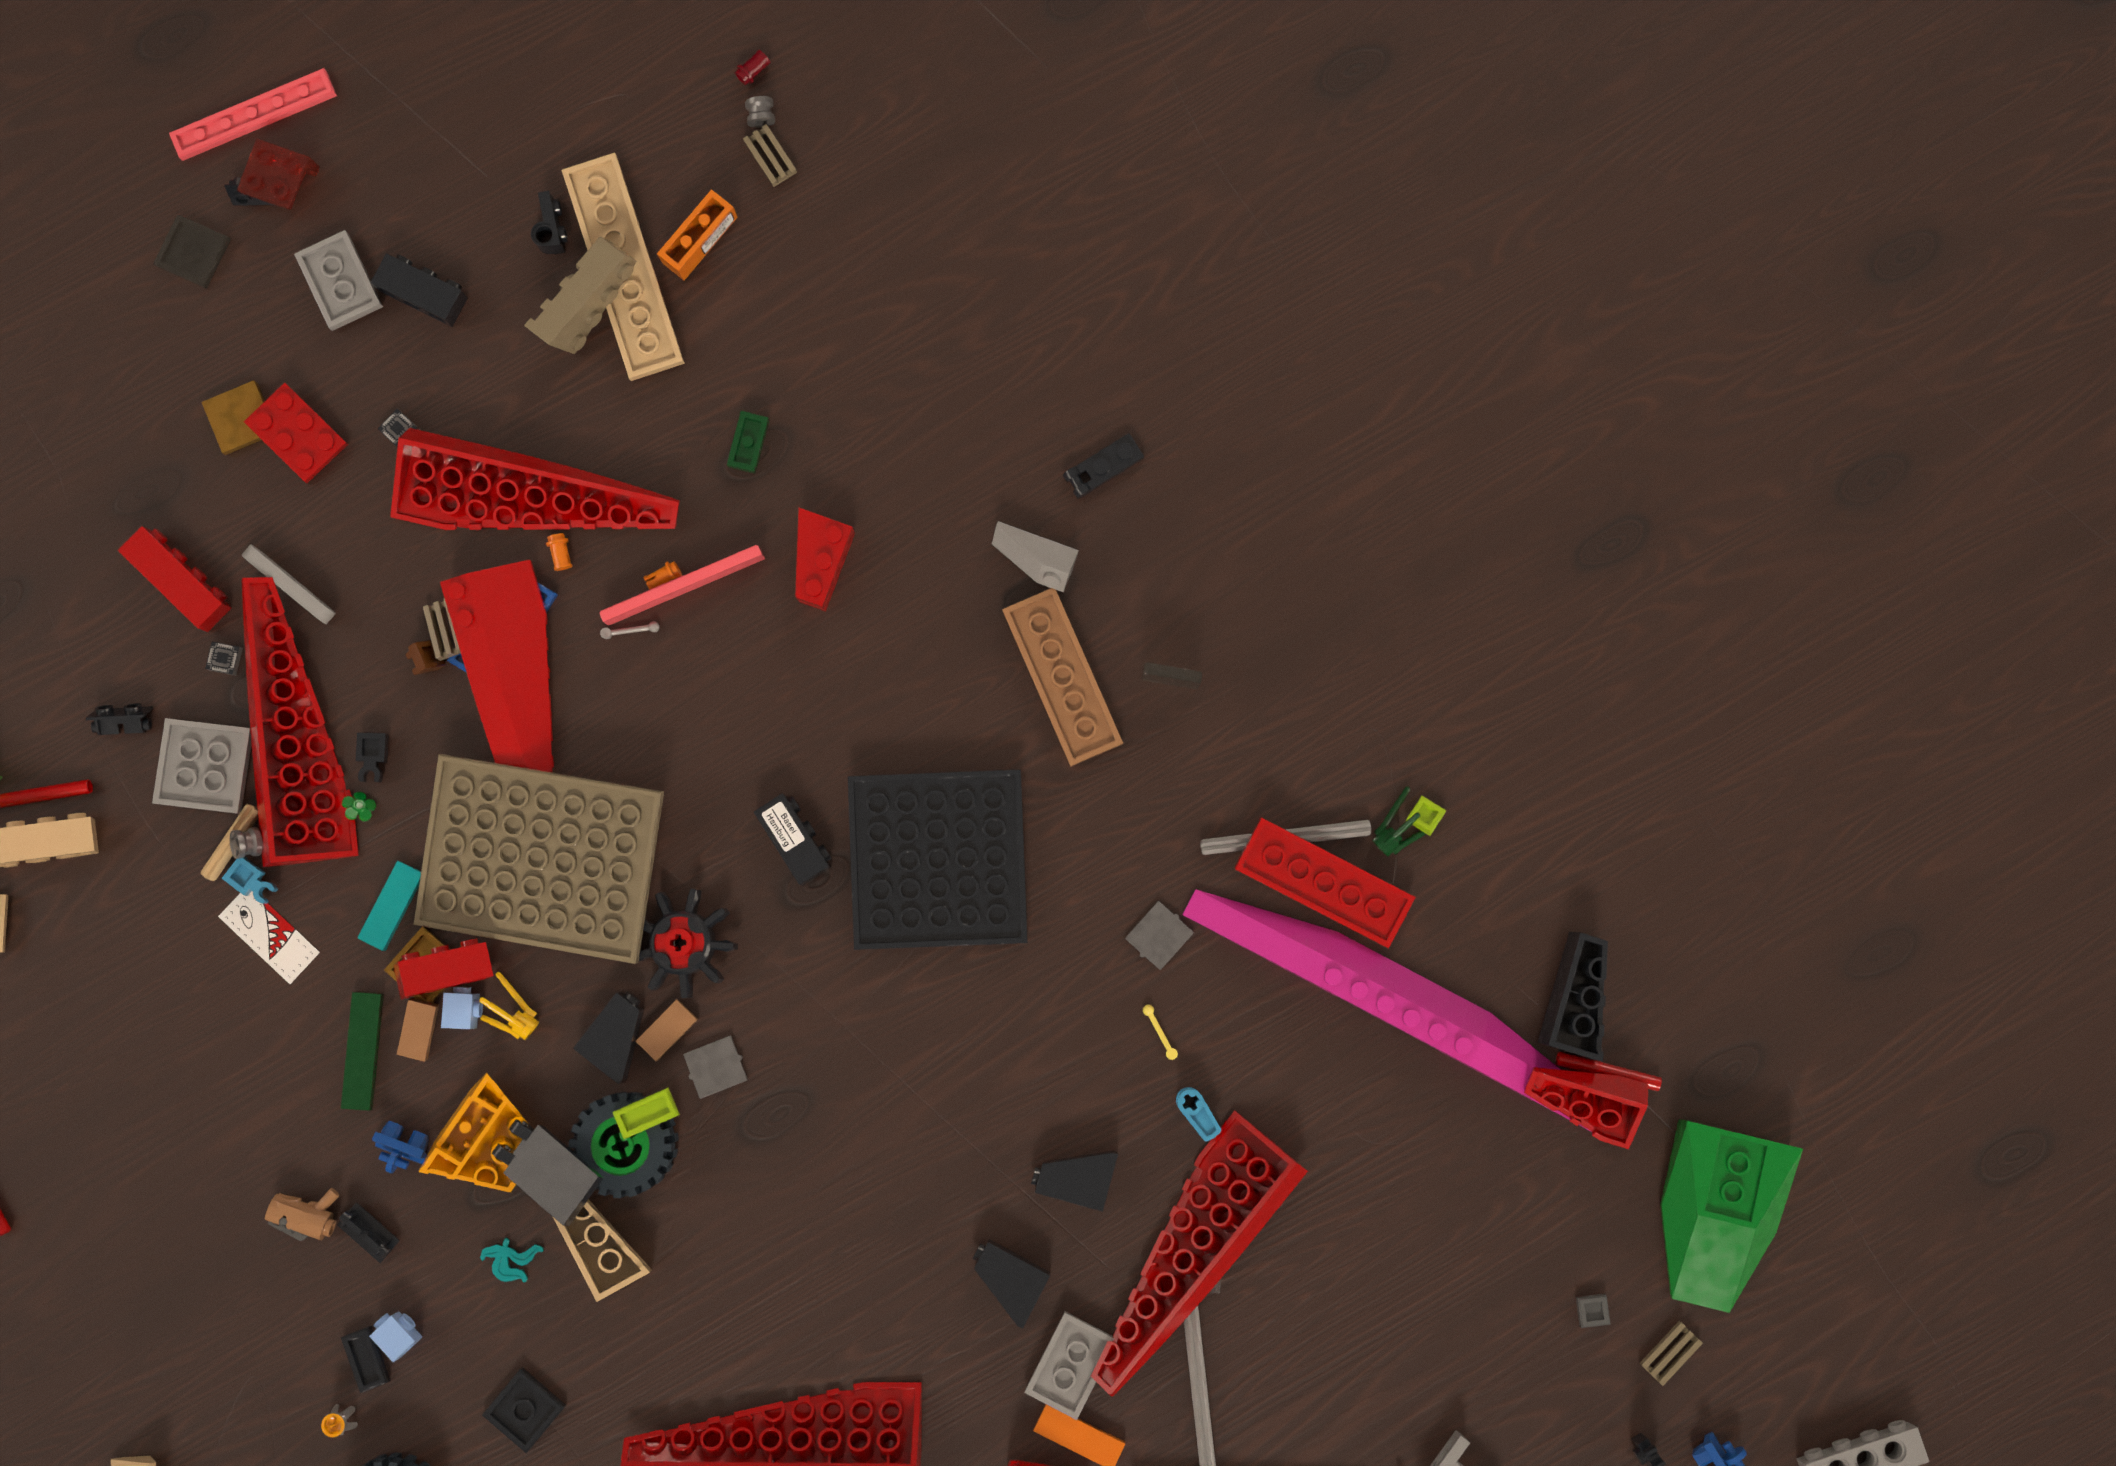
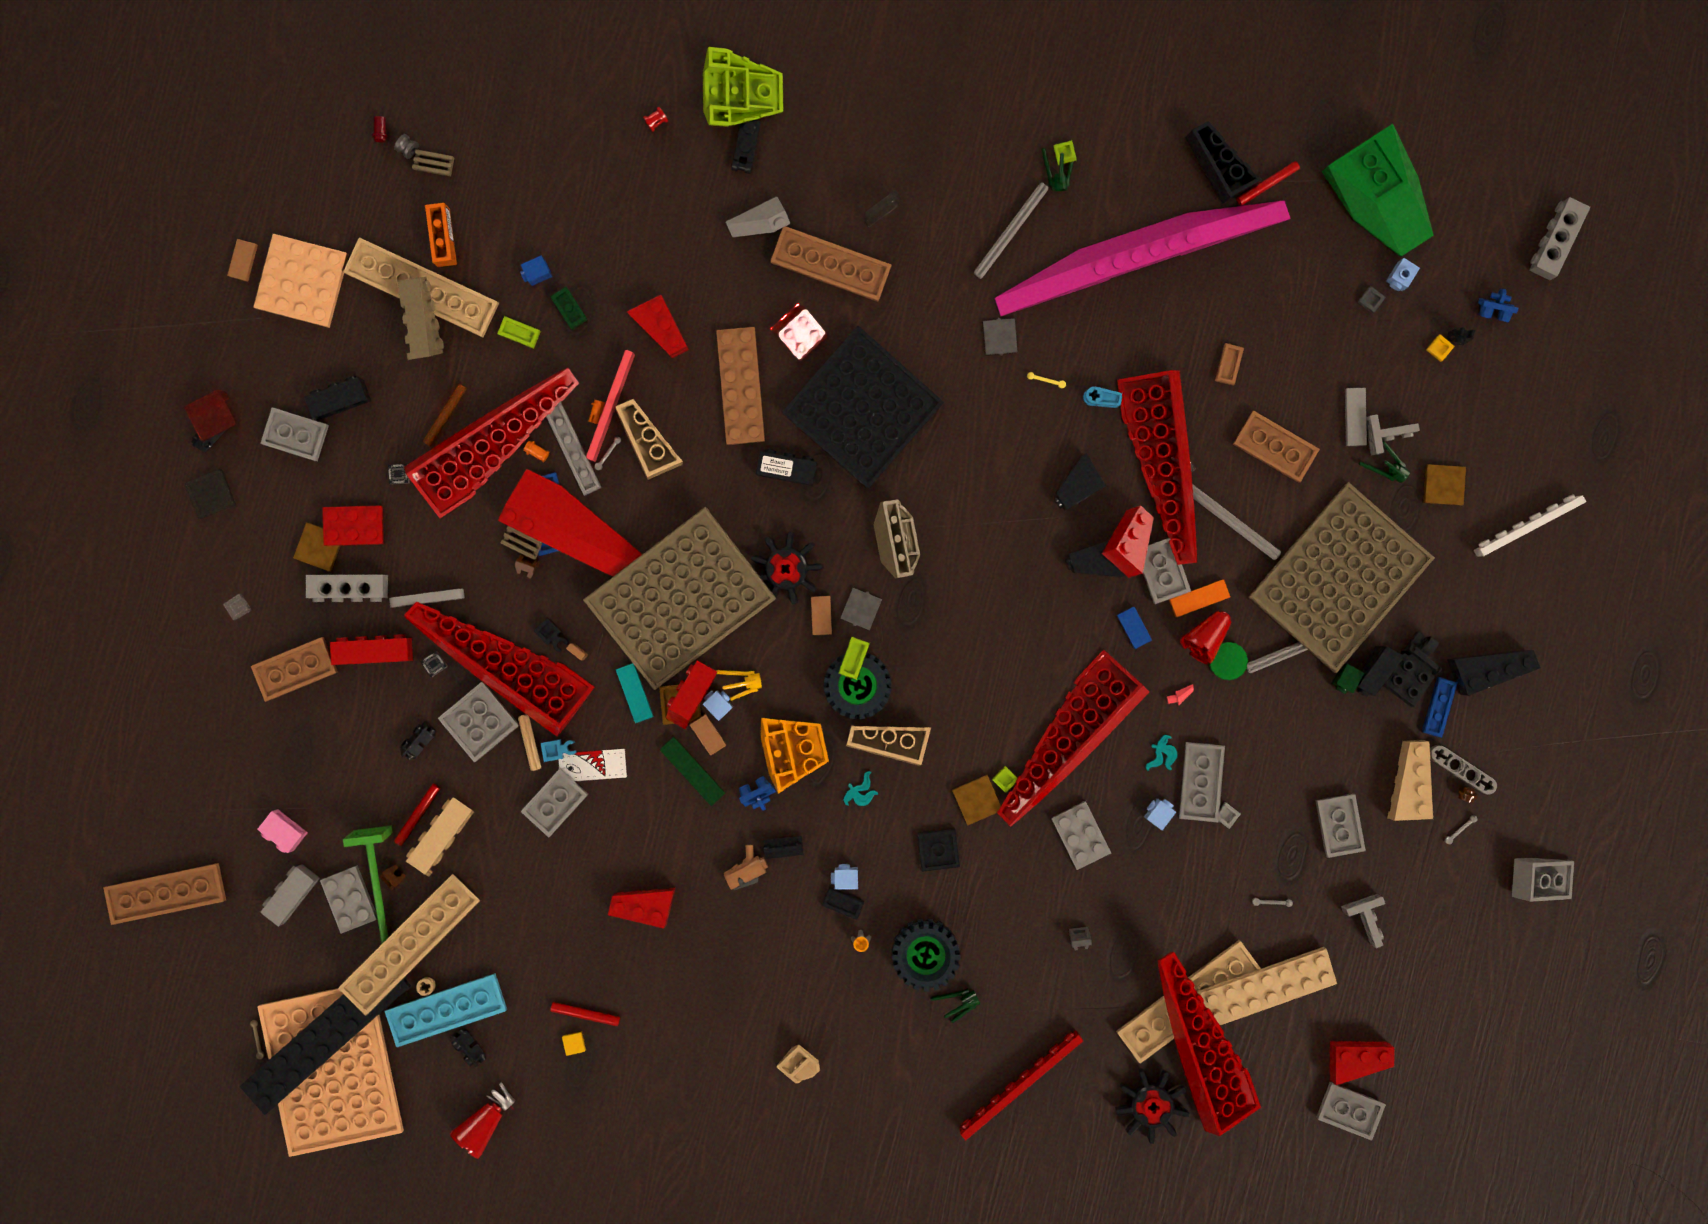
camera: 45 degrees left, 5 degrees up
coral tile [169,68,337,161] -> none
flat silver wheel [229,827,263,859] -> none
green plant [342,792,376,821] -> none
tile [492,1119,604,1227] -> none
black plate [531,190,568,255] -> none
black slope [573,991,644,1084] -> none
red plate [1234,817,1416,948] -> none
red wedge [1524,1067,1648,1149] -> none
dark tan tile [1639,1321,1703,1386] -> none
none -> clear tile [223,594,251,620]
none -> medium nougat tile [227,239,258,282]
none -> medium nougat plate [251,637,338,702]
none -> light nougat plate [254,234,349,328]
none -> light grey brick [306,575,388,602]
none -> clear orange piece [422,384,467,447]
none -> lime tile [497,316,541,349]
none -> blue brick [520,255,553,286]
none -> light grey plate [521,768,588,837]
none -> light grey tile [546,401,602,496]
none -> medium nougat tile [566,643,588,661]
none -> red wedge [608,887,676,928]
none -> tan wedge [615,399,683,480]
none -> red bush [643,107,668,132]
none -> lime wedge [703,47,783,127]
none -> medium nougat plate [717,327,765,445]
none -> clear red bracket [770,303,828,361]
none -> dark tan wedge [874,500,920,578]
none -> pearl gold tile [952,775,1001,826]
none -> lime tile [992,766,1017,793]
none -> red wedge [1102,505,1154,578]
none -> blue tile [1116,606,1152,649]
none -> medium nougat tile [1215,343,1244,386]
none -> medium nougat plate [1233,410,1320,483]
none -> light grey tile [1345,388,1367,446]
none -> light blue brick [1386,258,1420,291]
none -> yellow tile [1426,334,1455,362]

